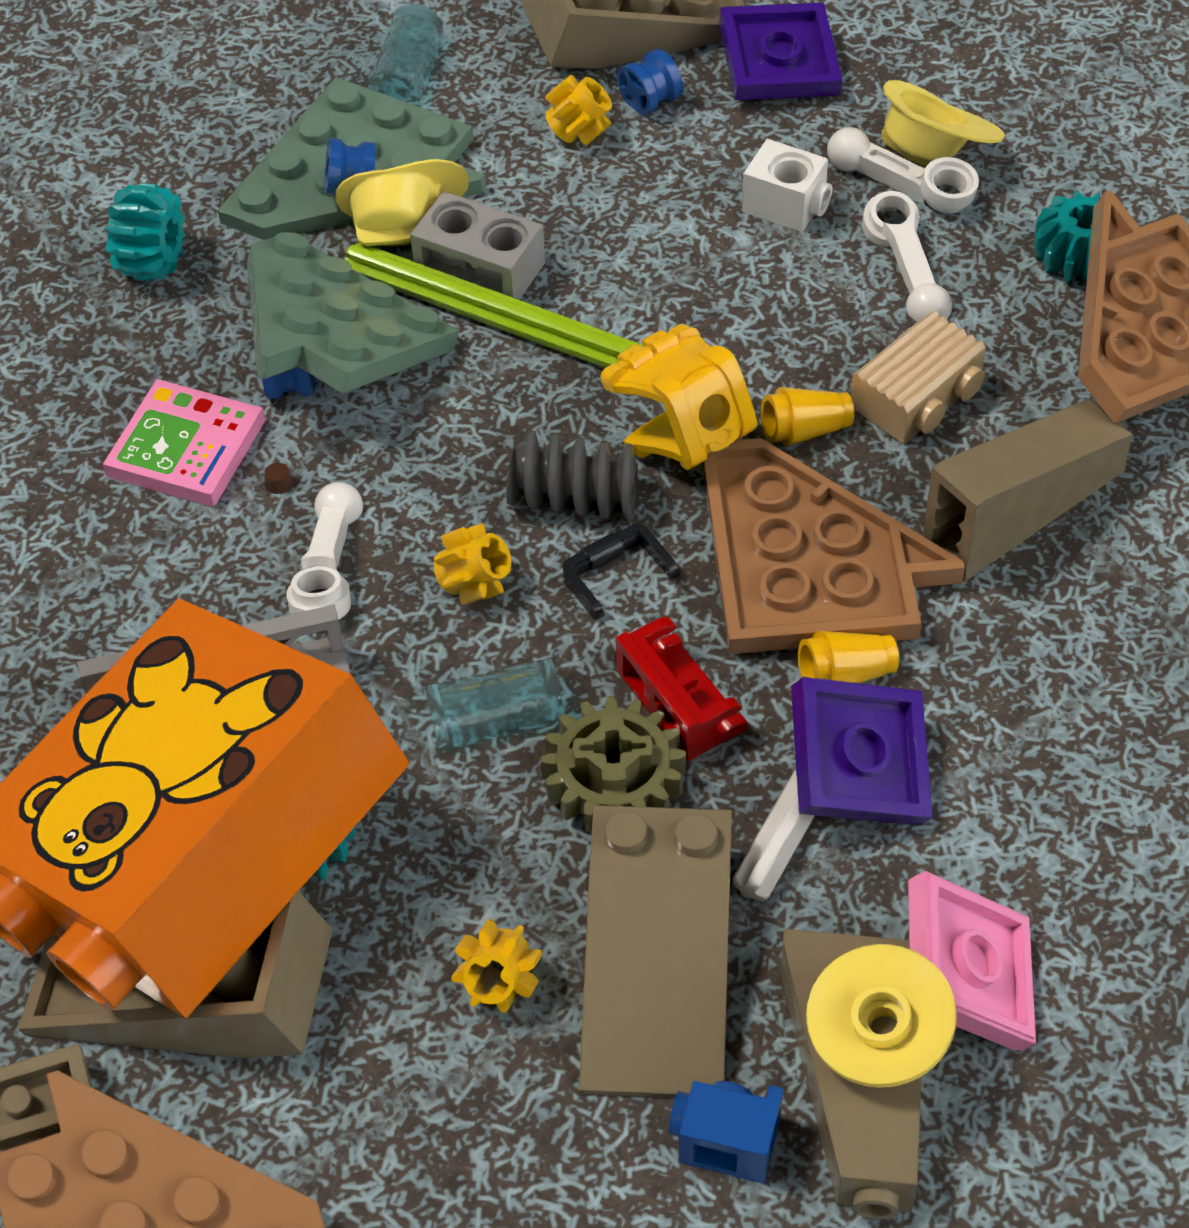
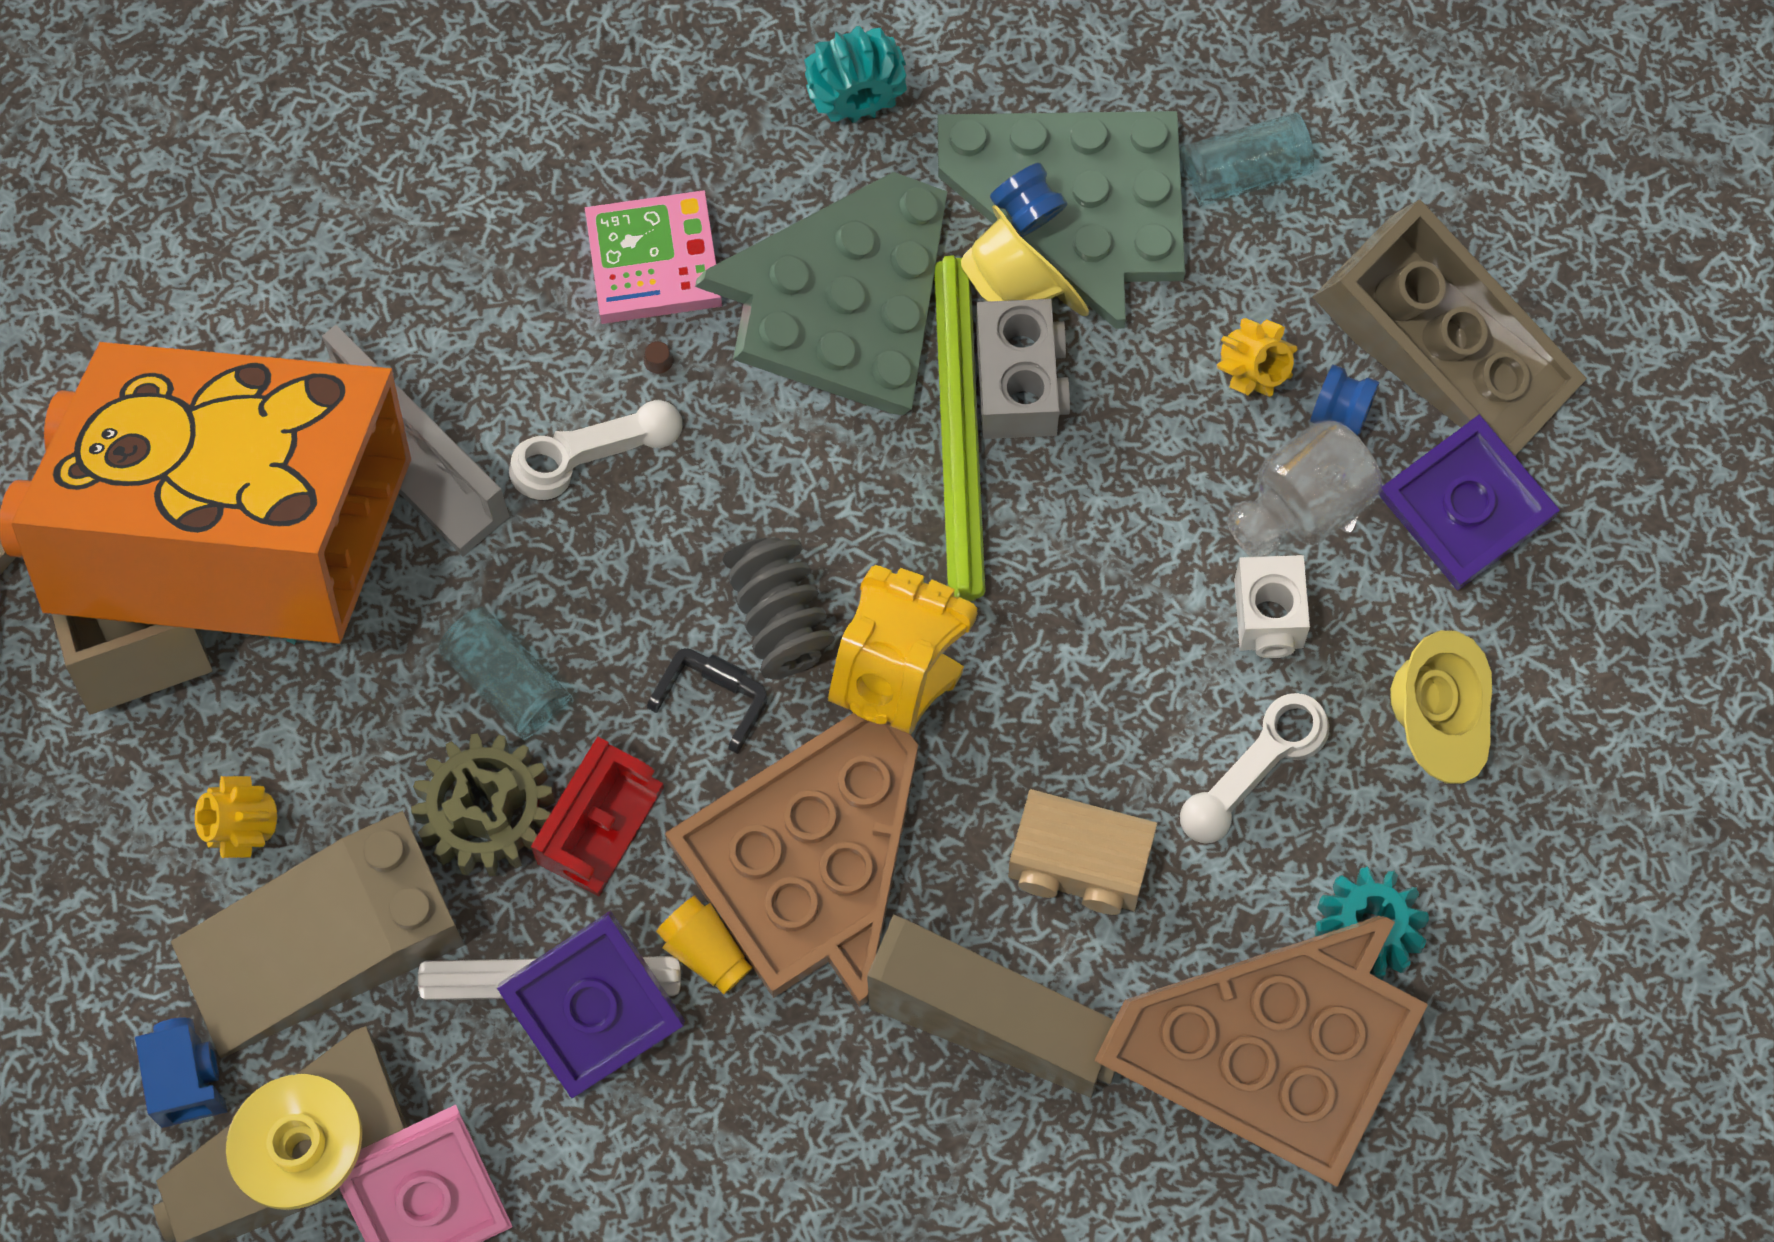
camera: 60 degrees right, 15 degrees up
yellow gear [434,523,511,605] -> none
yellow cone [761,387,854,447] -> none
white piece [827,127,979,213] -> none
none -> clear piece [1226,420,1382,557]

